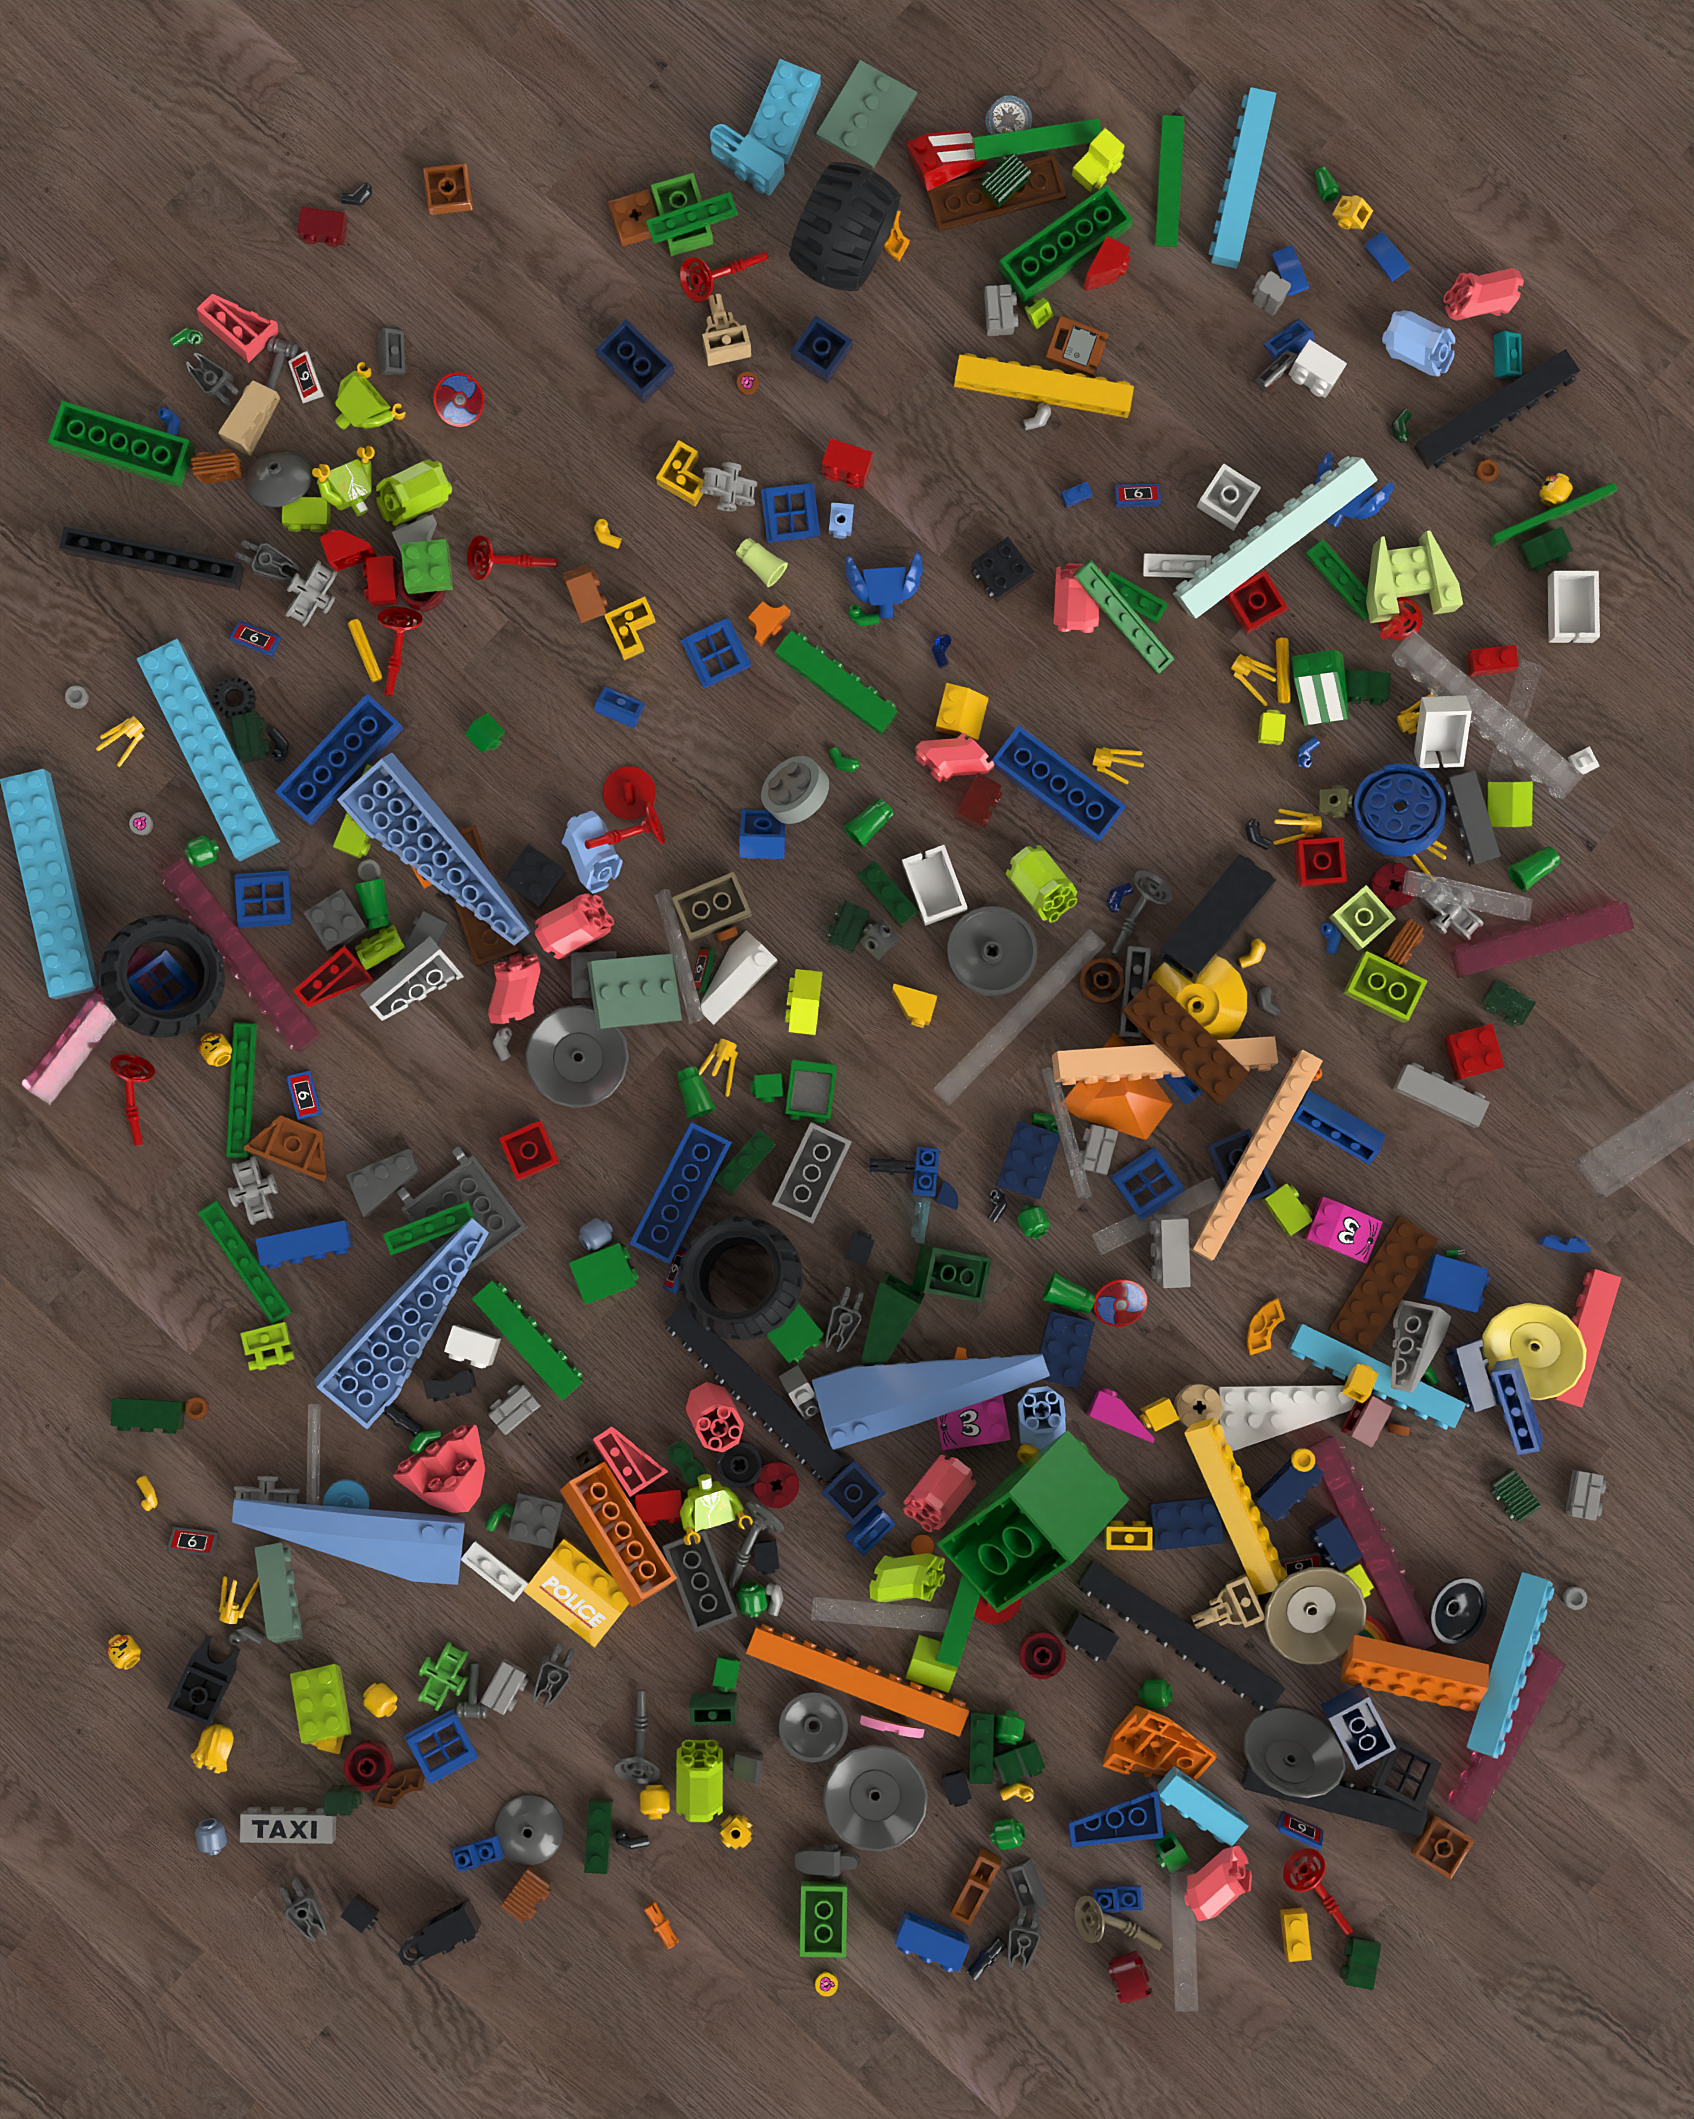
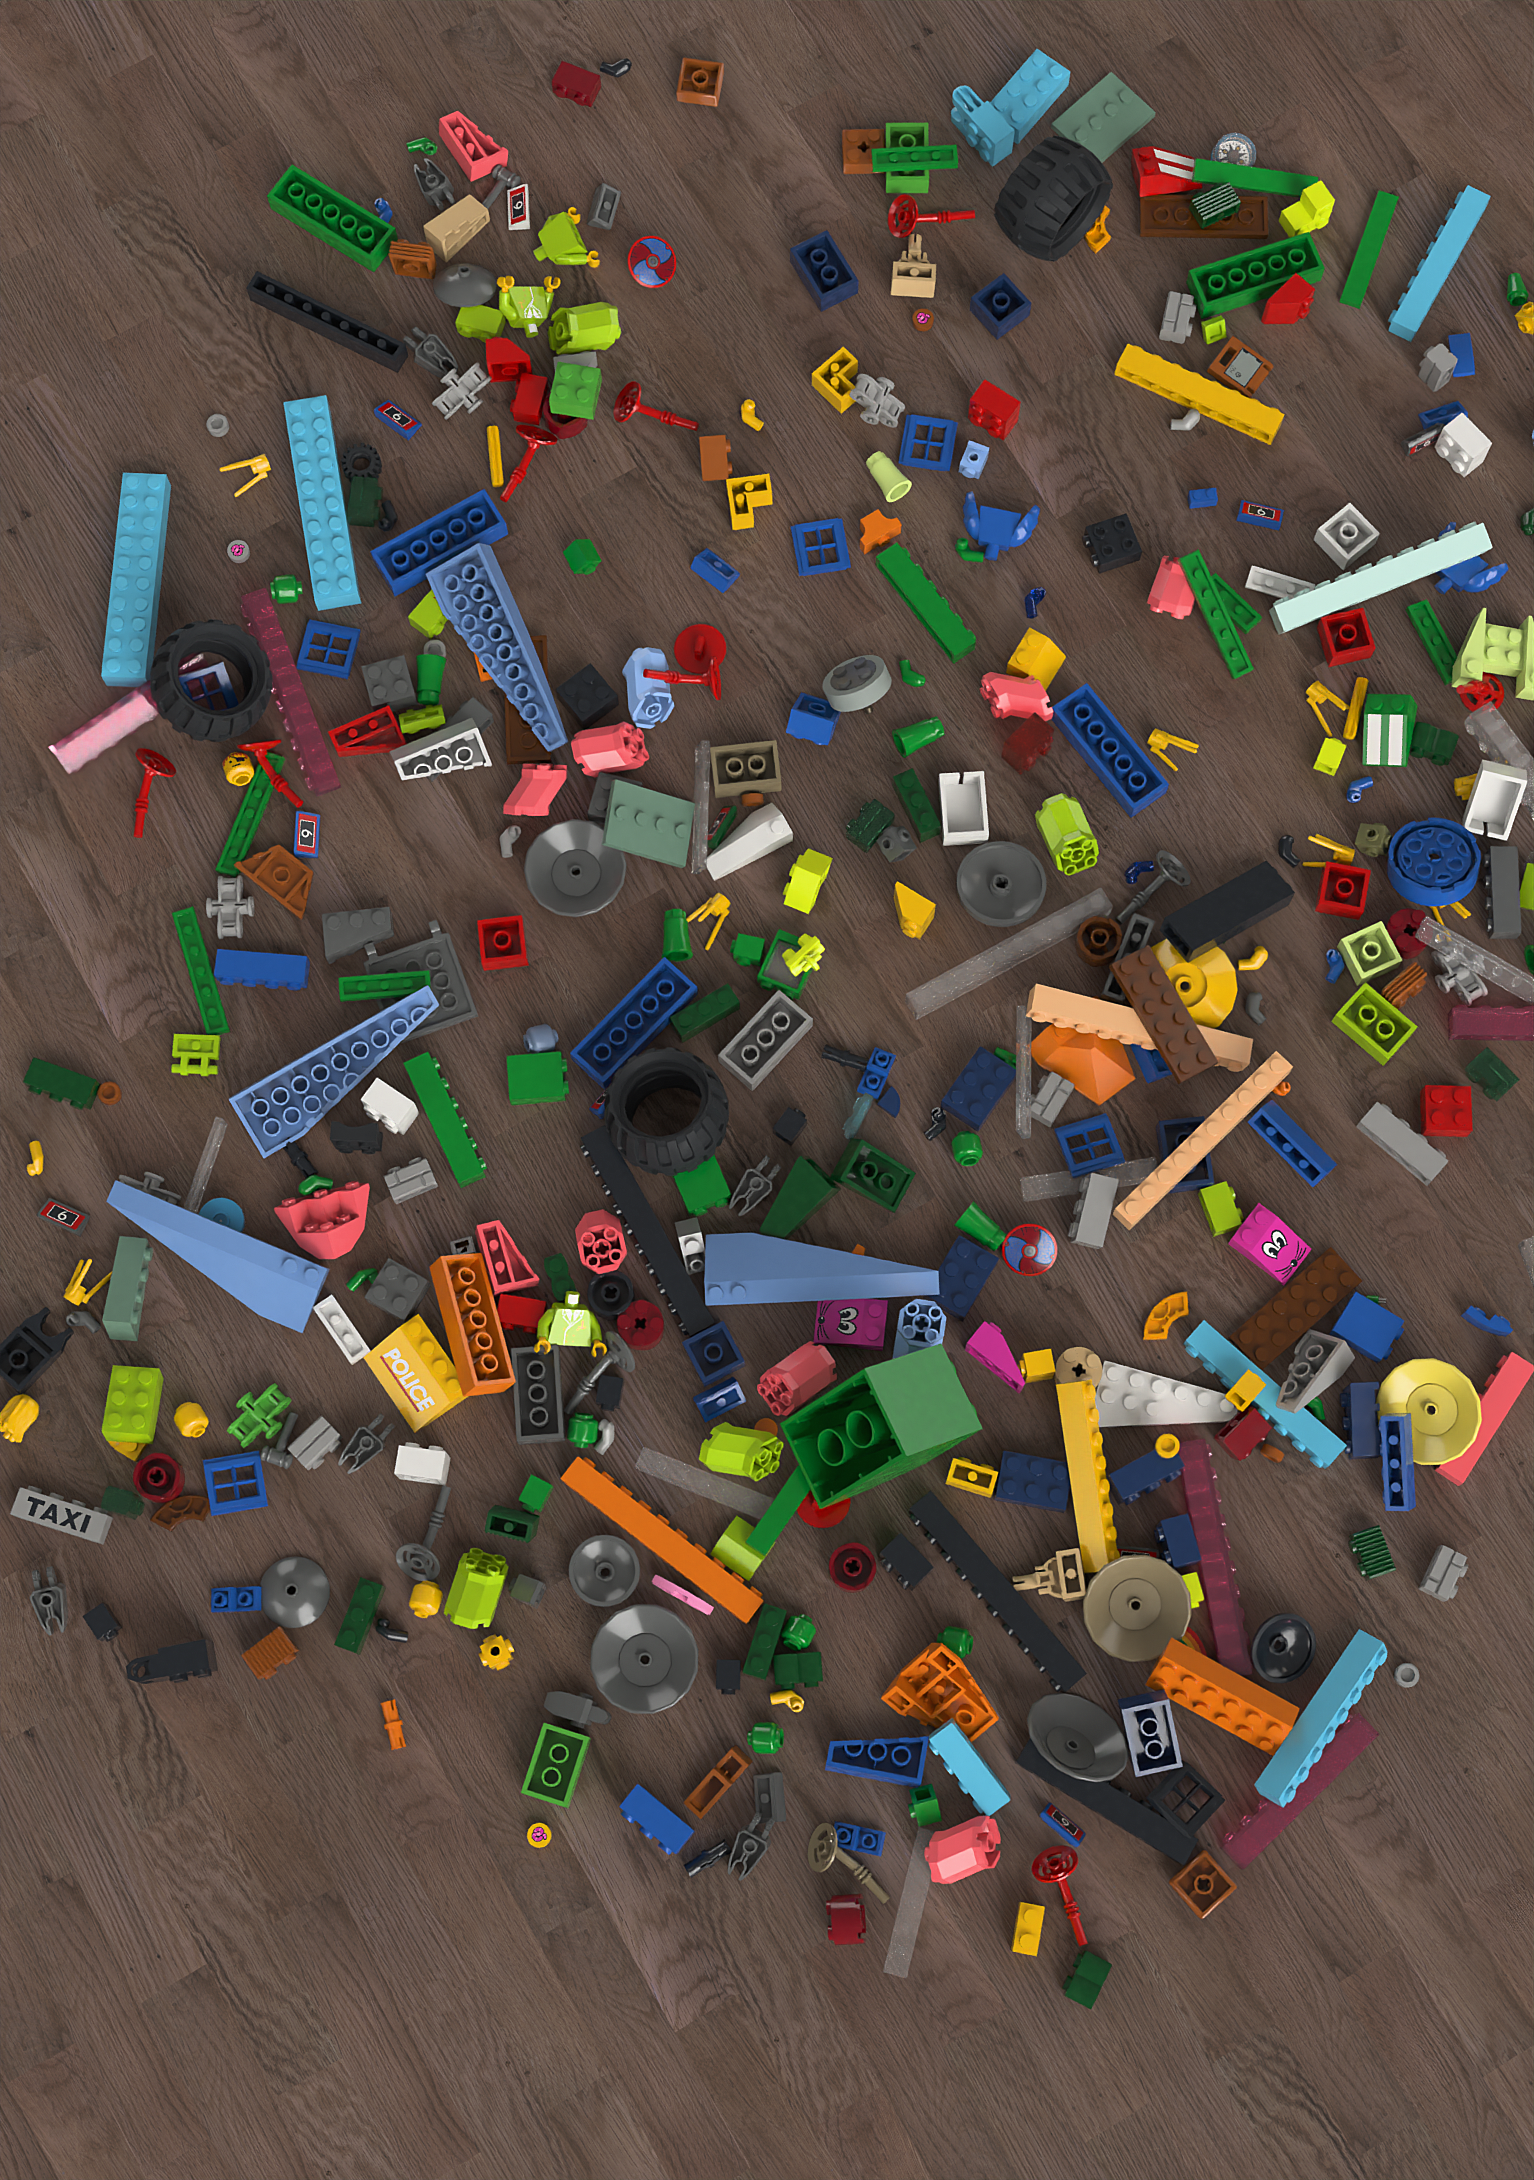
camera: 25 degrees right, 10 degrees down
none -> red dish [237,739,303,808]
none -> white brick [394,1442,450,1485]
none -> neon yellow hips [782,934,825,977]

